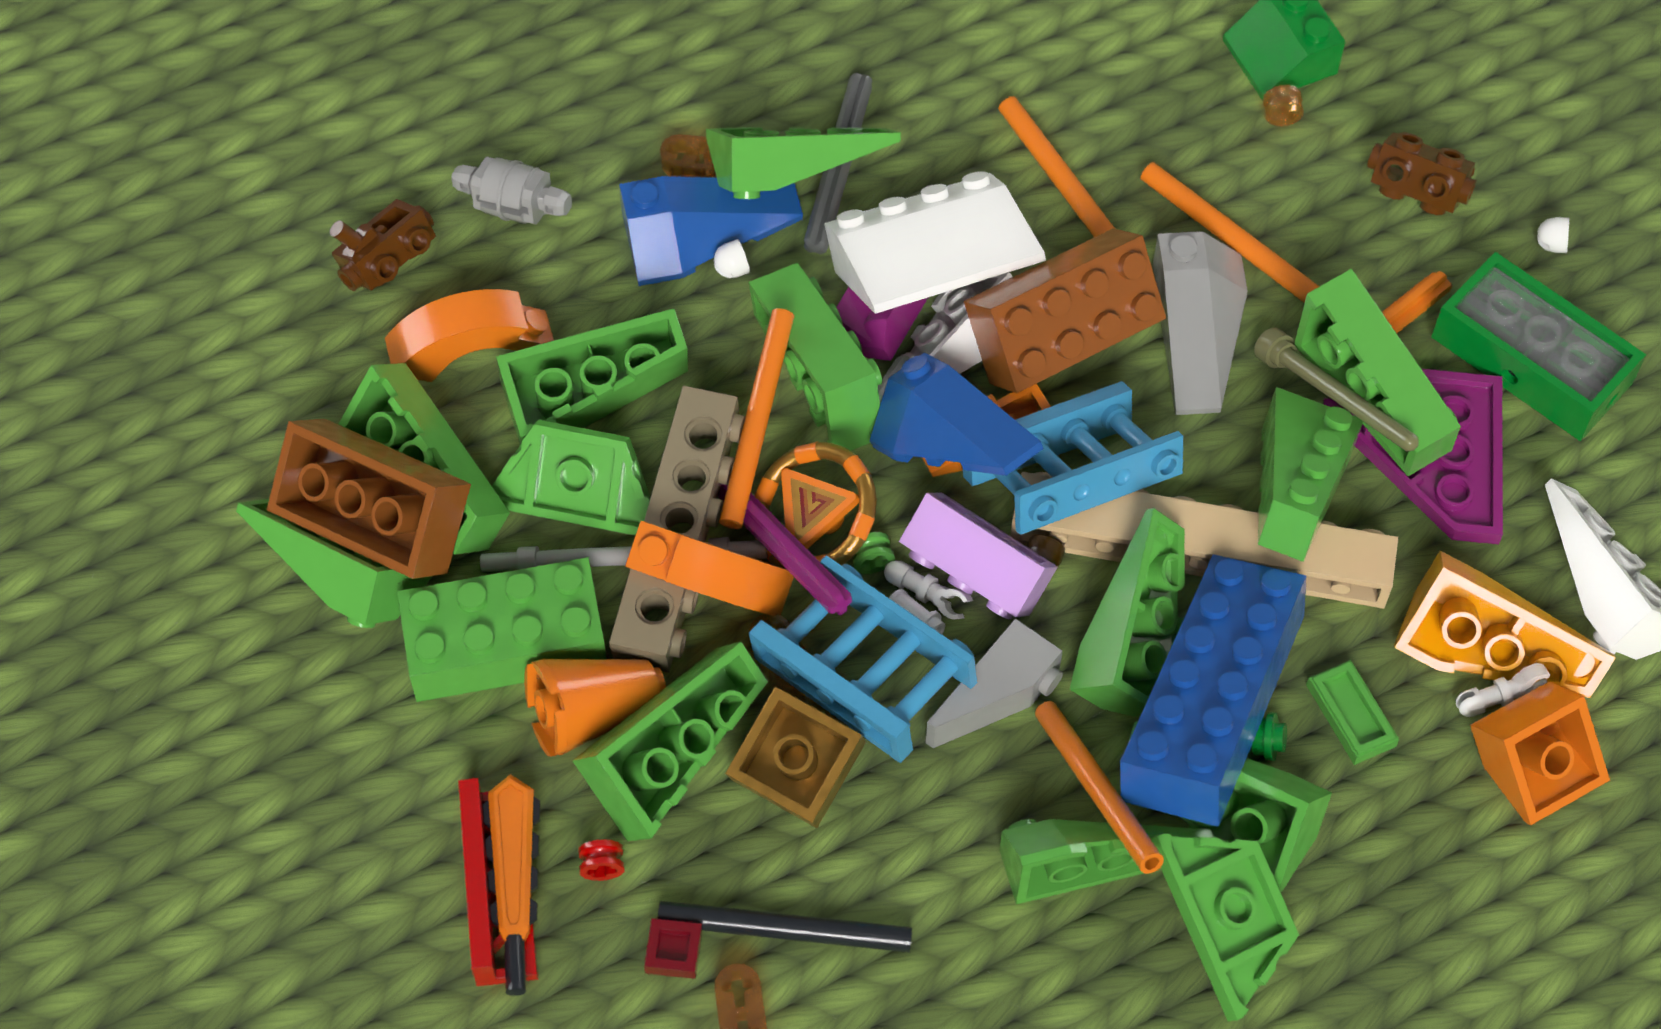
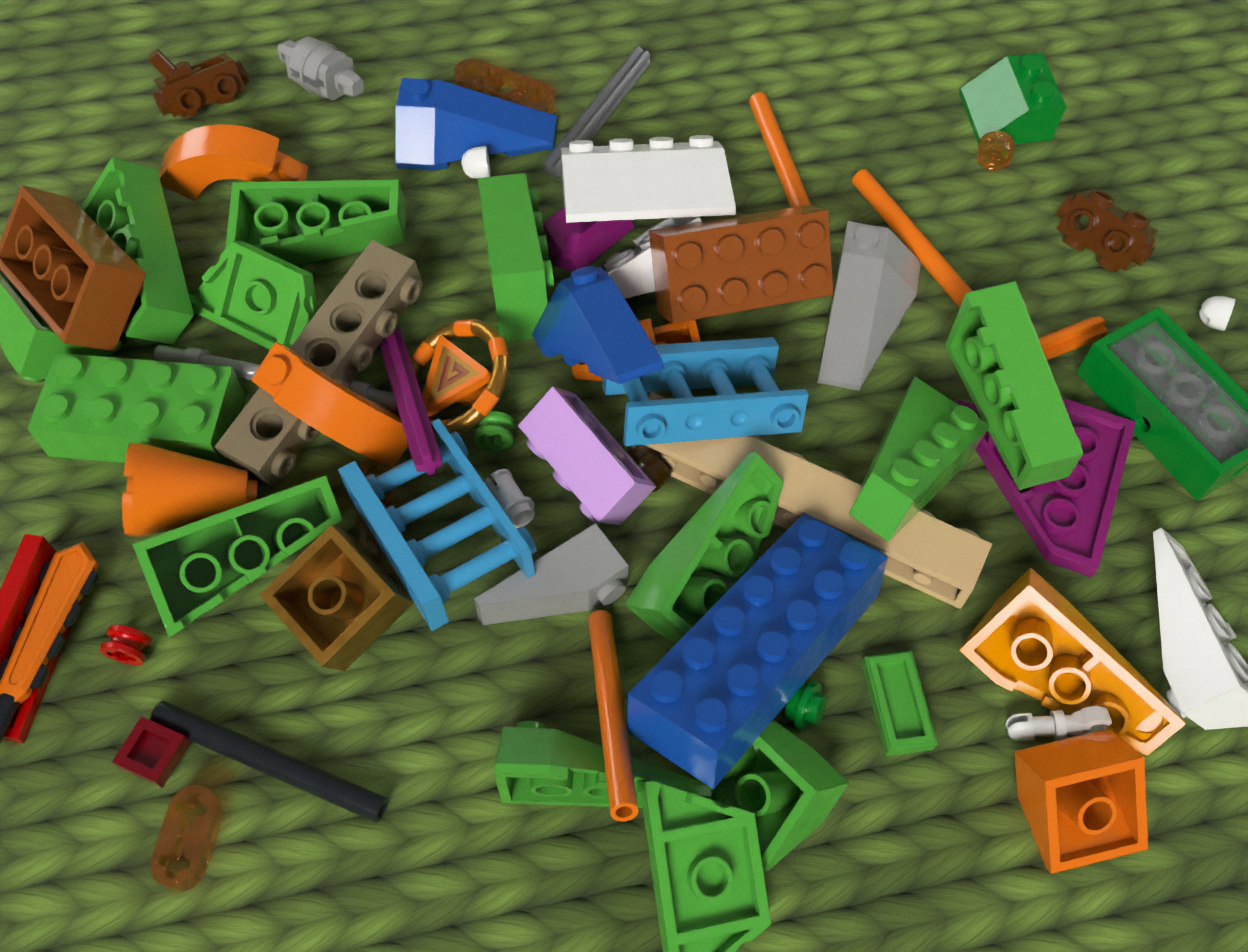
camera: 15 degrees right, 0 degrees up
bright green wedge [706,127,901,199] -> none
orange piece [719,308,794,529] -> none
white piece [884,561,973,620] -> none
olive piece [1254,327,1419,451] -> none

